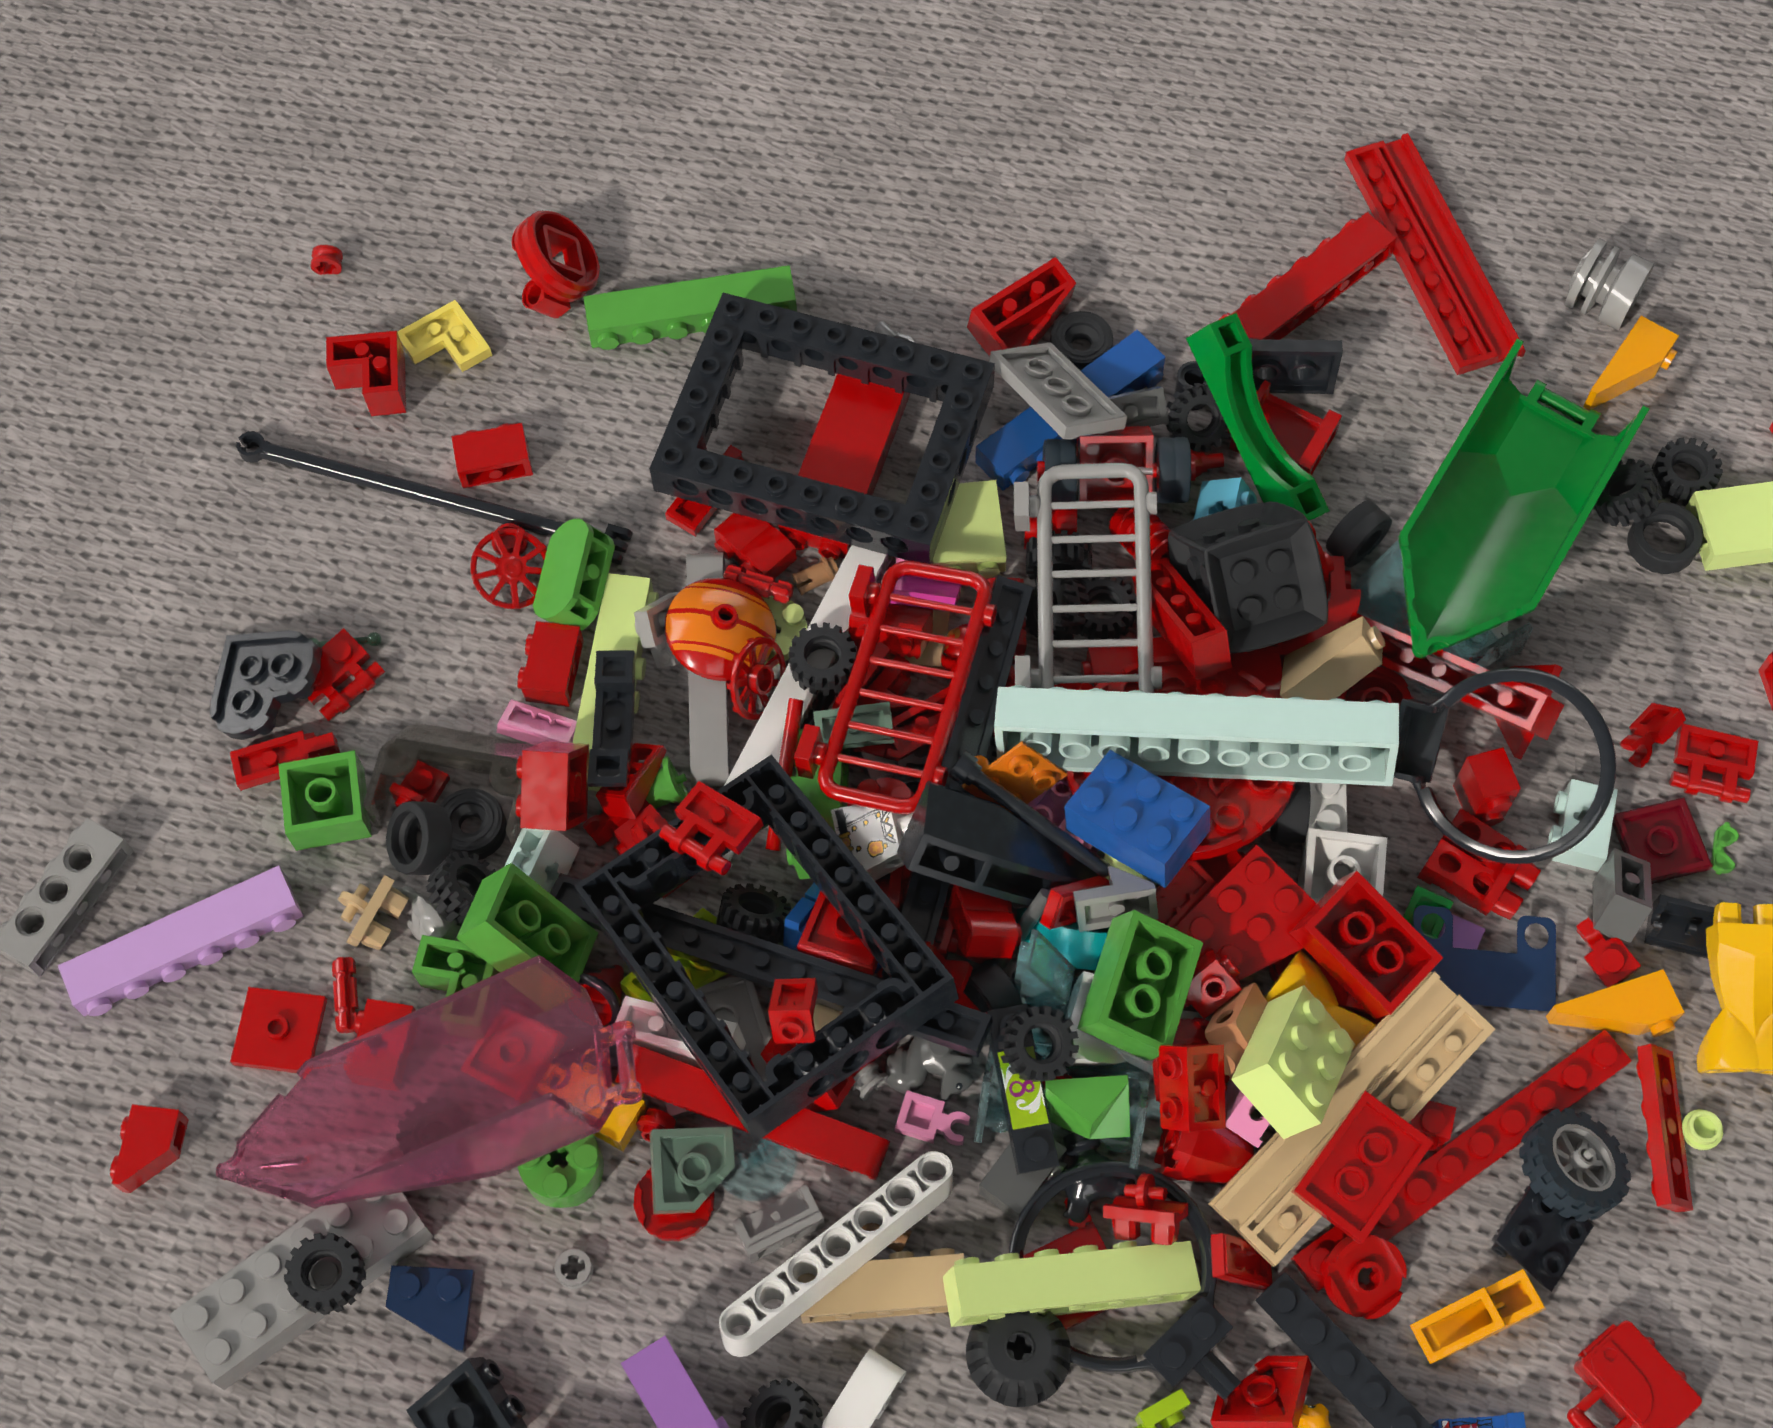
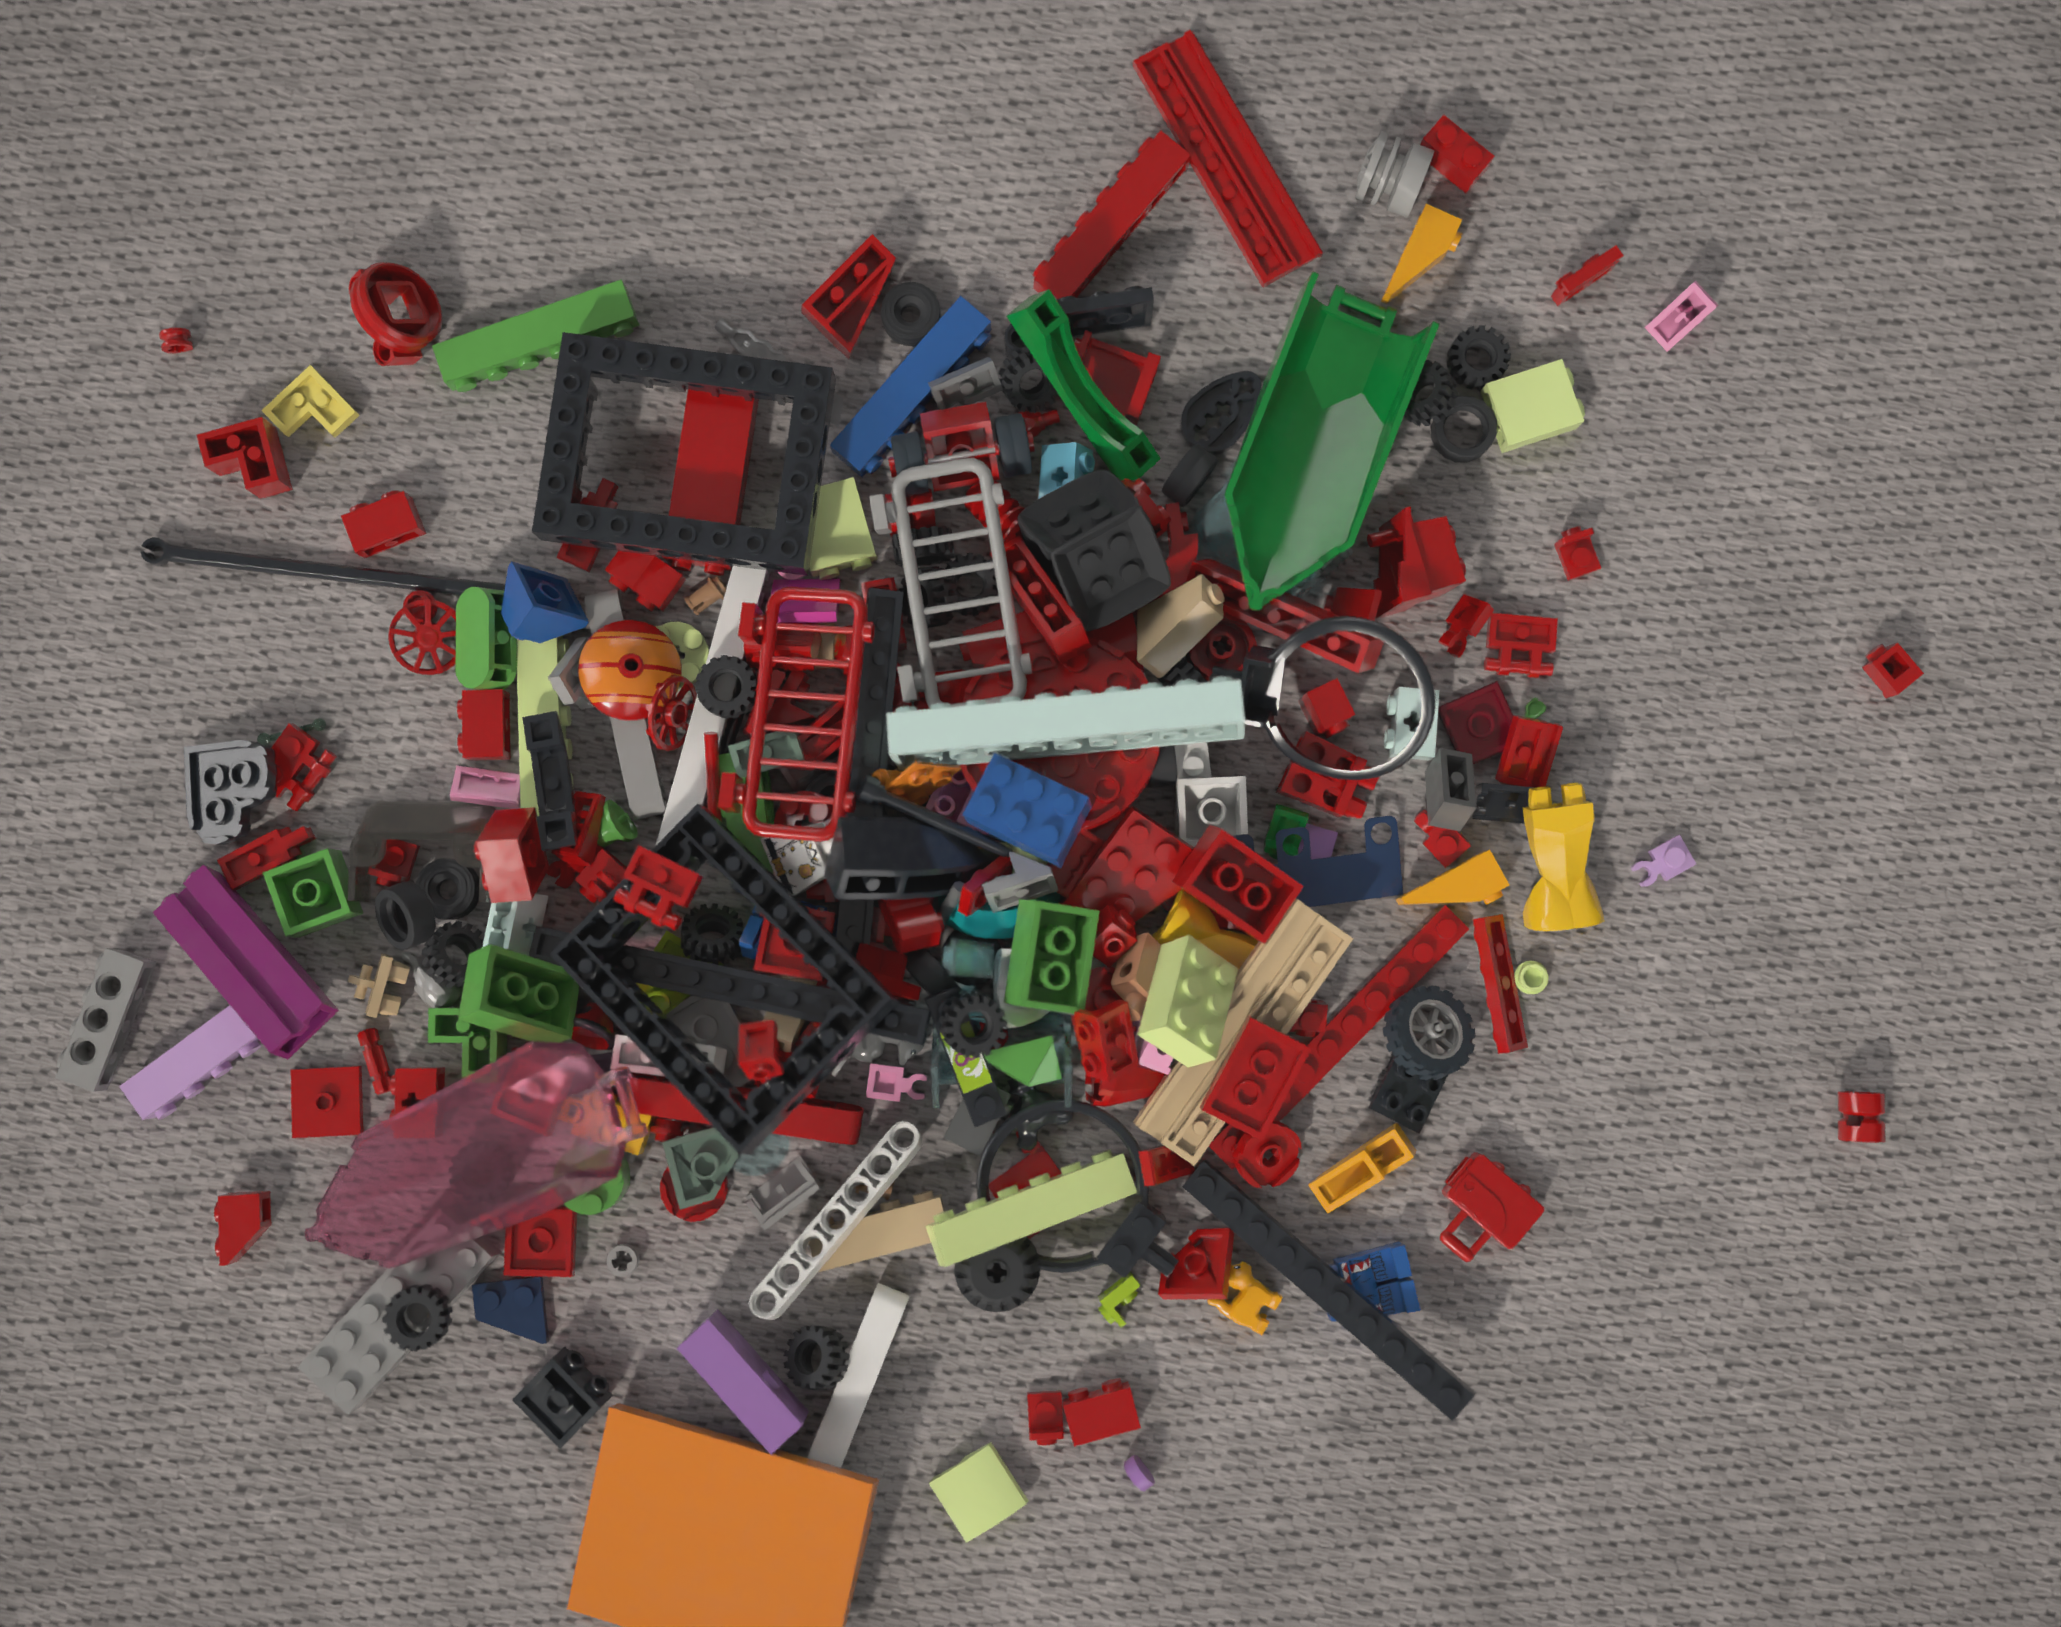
camera: 15 degrees left, 20 degrees up
red axle [723,564,794,604] -> none
light grey plate [989,342,1127,439] -> none
red hips [1103,1173,1188,1245] -> none
none -> magenta brick [152,864,339,1060]
none -> blue slope [501,562,589,643]
none -> red plate [503,1205,577,1277]
none -> black piece [1180,370,1261,455]
none -> red piece [1367,506,1466,619]
none -> red brick [1420,115,1495,194]
none -> red plate [1495,715,1563,788]

